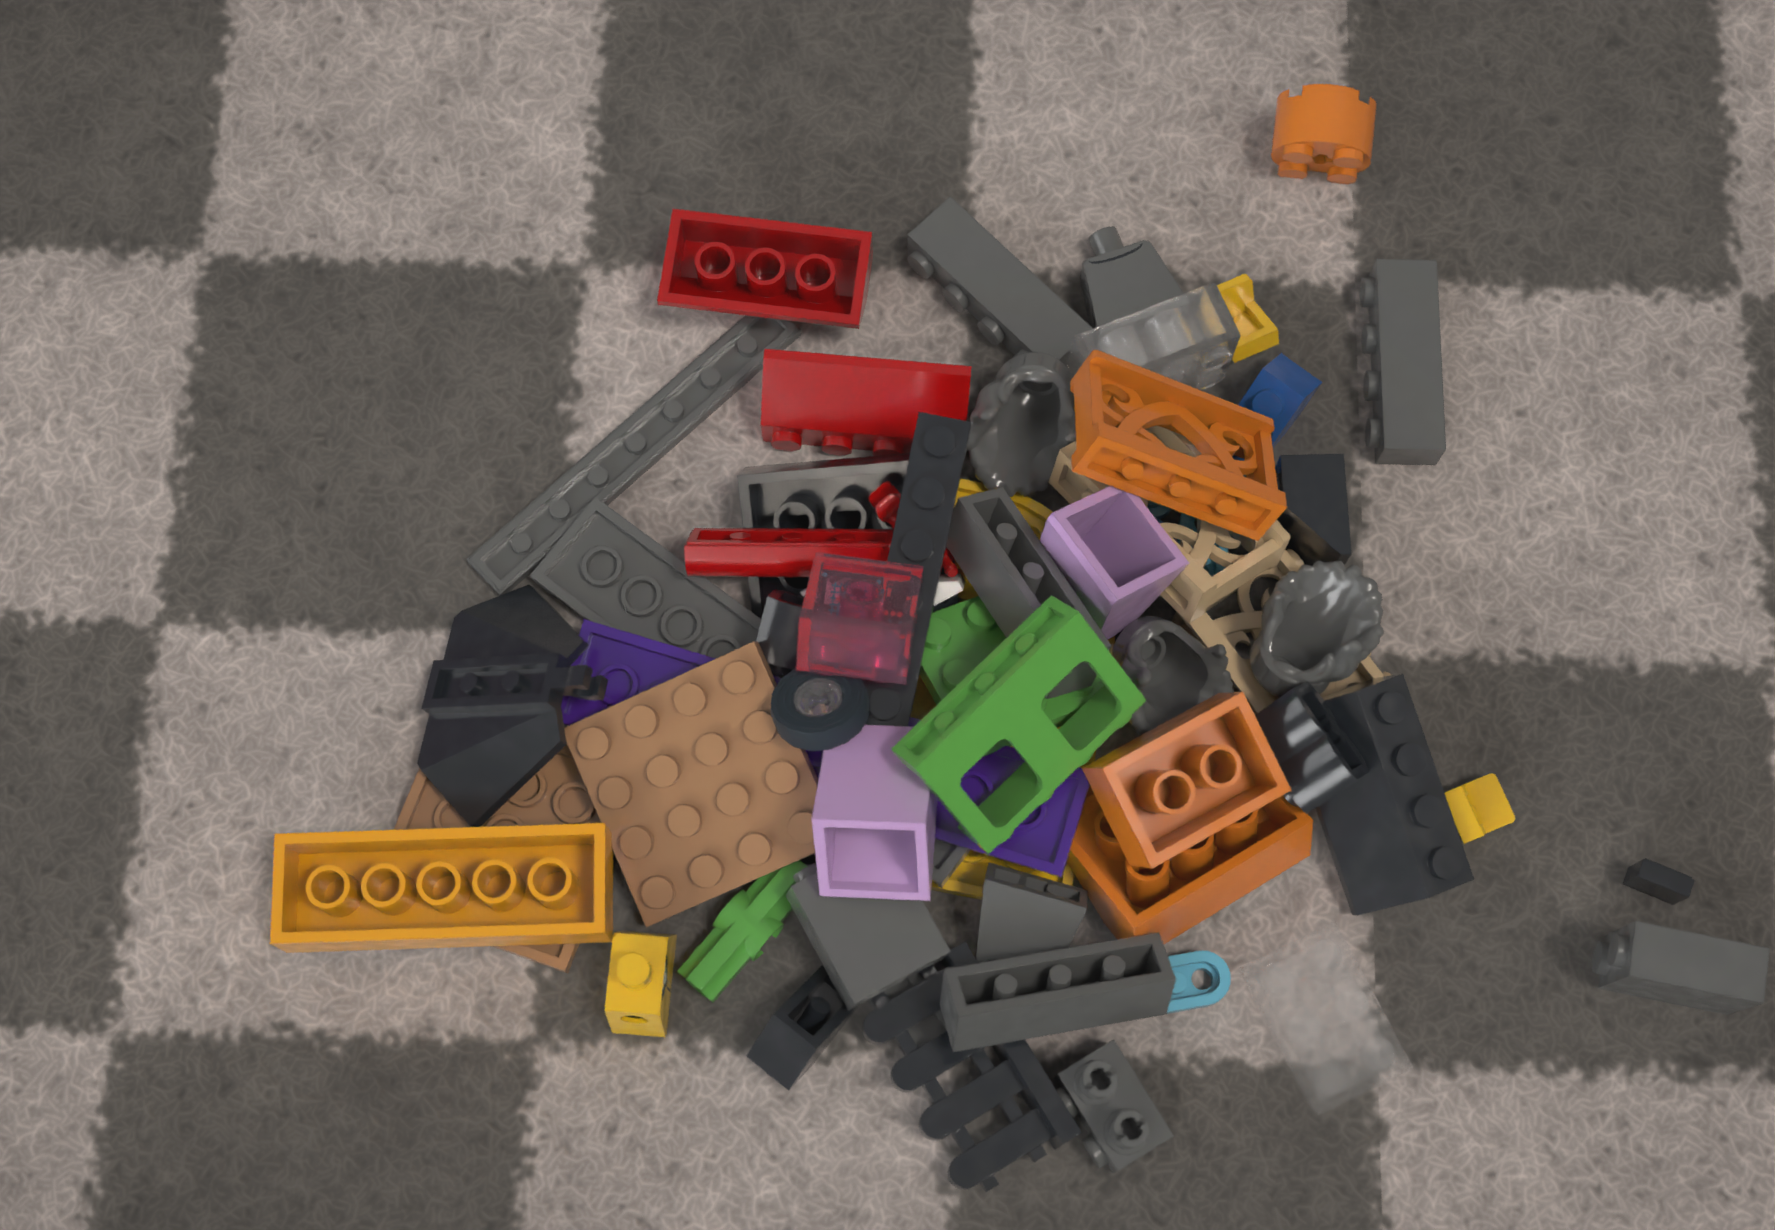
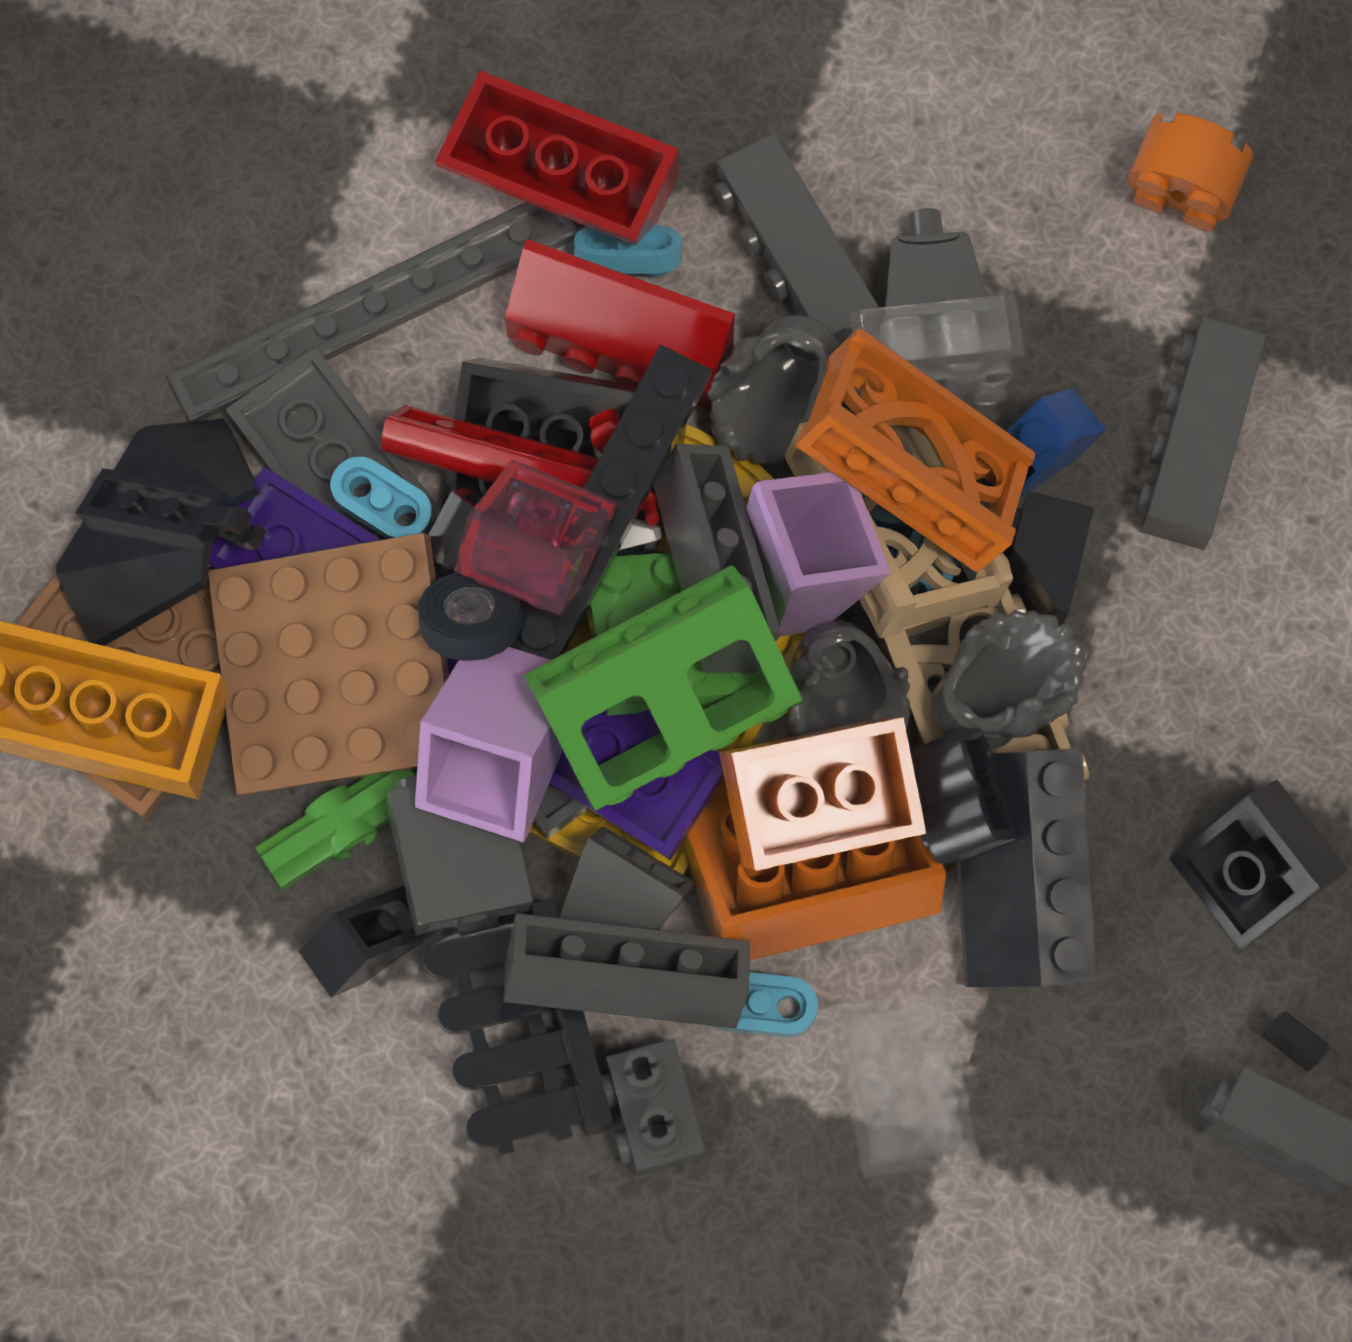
camera: 15 degrees right, 0 degrees up
yellow torso [605,930,677,1037] -> none
yellow bracket [1203,274,1279,363] -> none
yellow bracket [1444,773,1515,844] -> none
none -> medium azure plate [330,457,435,539]
none -> medium azure plate [574,225,682,277]
none -> black slope [1171,779,1348,950]

